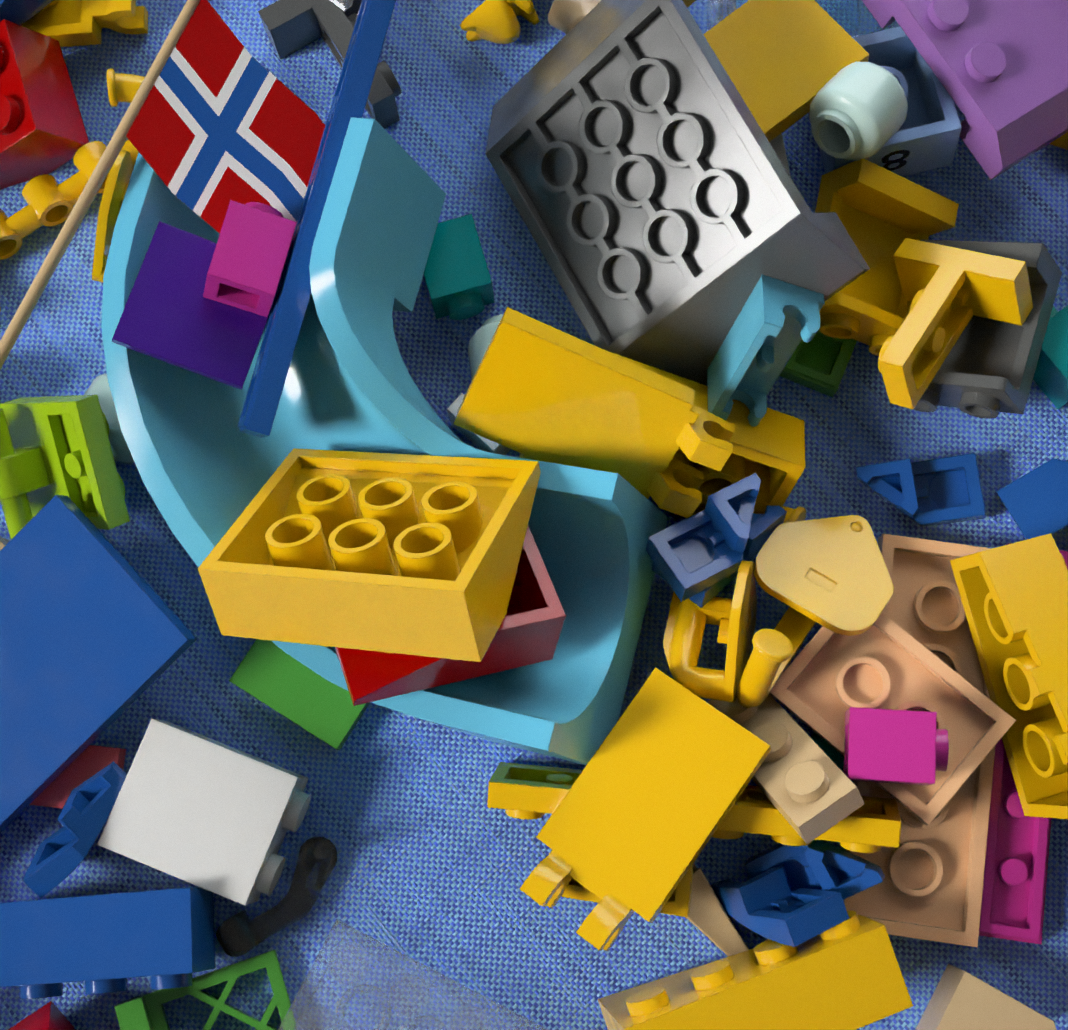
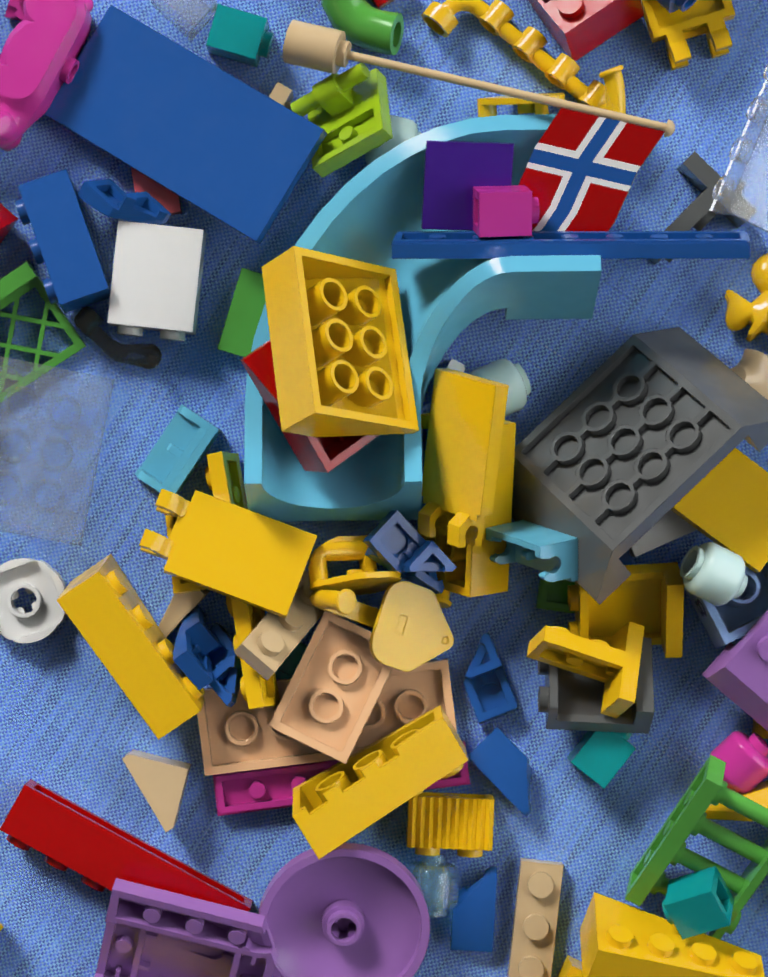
camera: 70 degrees right, 10 degrees up
teal brick [423,214,495,320] -> none
dark pink brick [844,707,949,786] -> none
none -> medium azure hinge [135,404,221,495]

